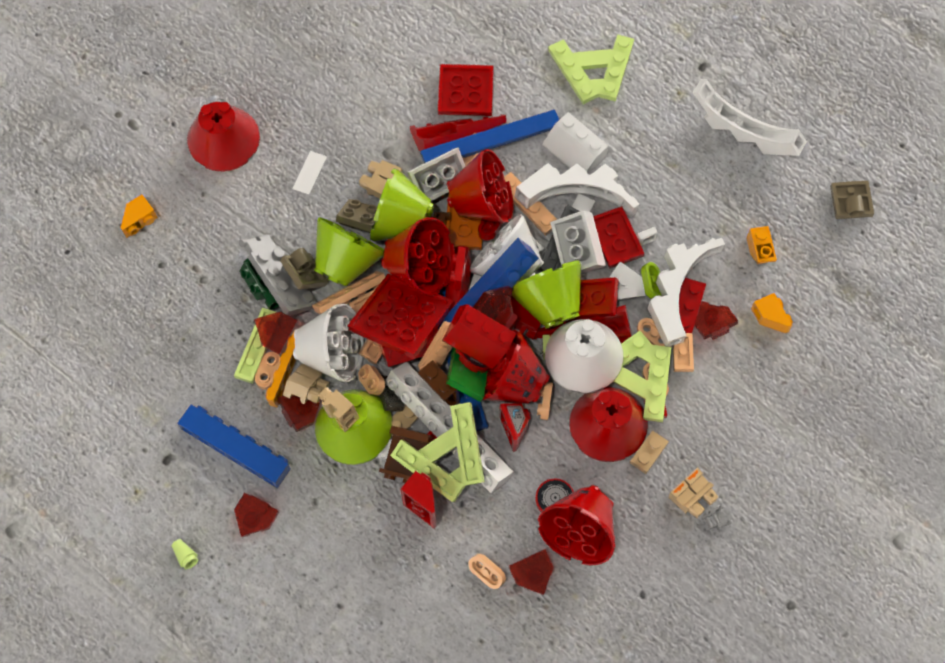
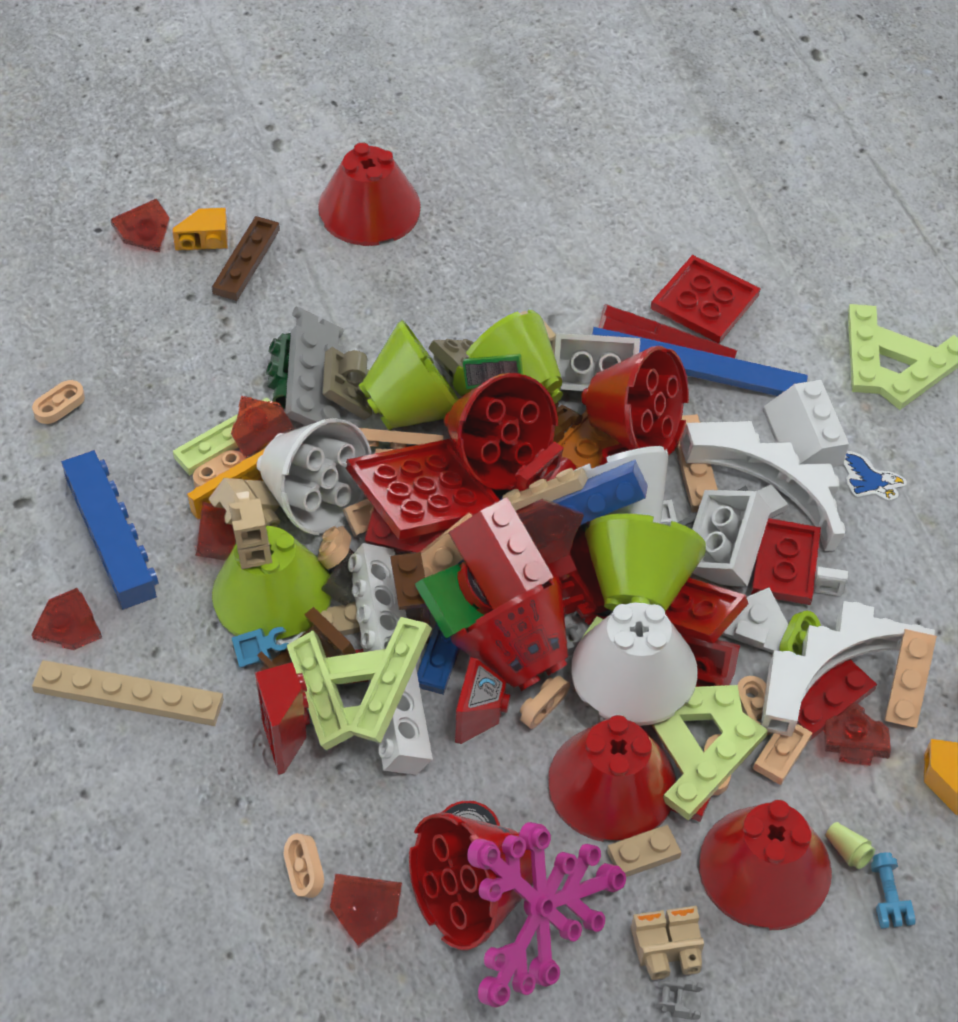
camera: 30 degrees right, 15 degrees down
white sticker [292,151,327,195] -> none
none -> light nougat plate [32,380,85,424]
none -> tan plate [32,660,224,726]
none -> clear red plate [110,198,170,252]
none -> reddish brown plate [212,216,280,301]
none -> dark azure plate [231,627,289,668]
none -> tile [462,354,523,389]
none -> dark pink plant [467,822,626,1008]
none -> tan plate [502,468,588,514]
none -> red cone [699,800,832,930]
none -> yellowish green cone [825,822,875,869]
none -> sticker [843,451,907,500]
none -> dark azure hinge [871,852,916,929]
none -> light nougat plate [884,629,937,728]

